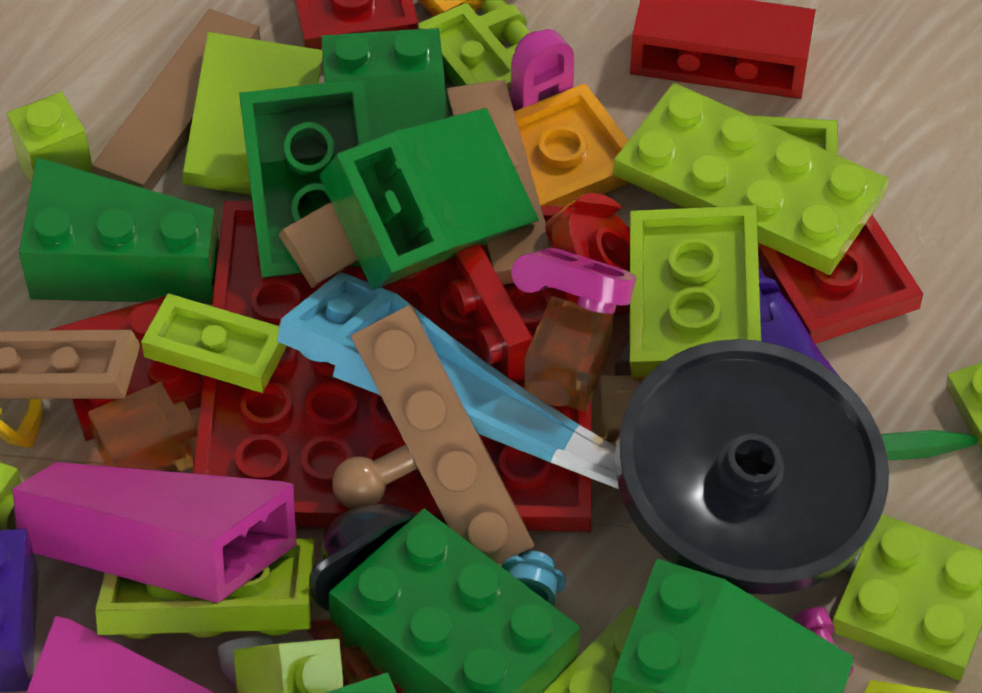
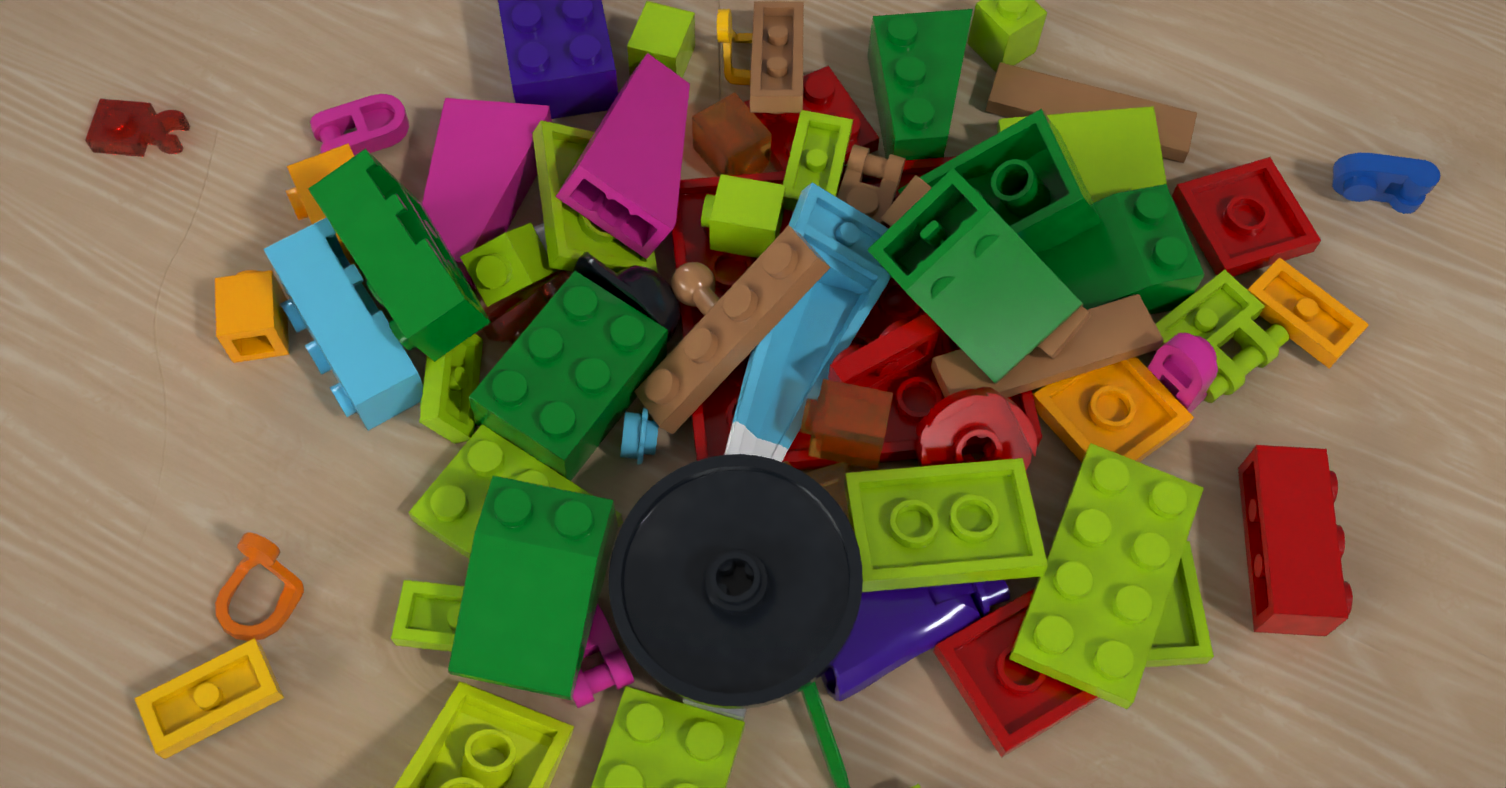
camera: 80 degrees right, 10 degrees up
dark pink plate [511,248,637,314] -> none
none -> lime brick [701,174,786,258]
none -> medium nougat plate [837,144,906,226]

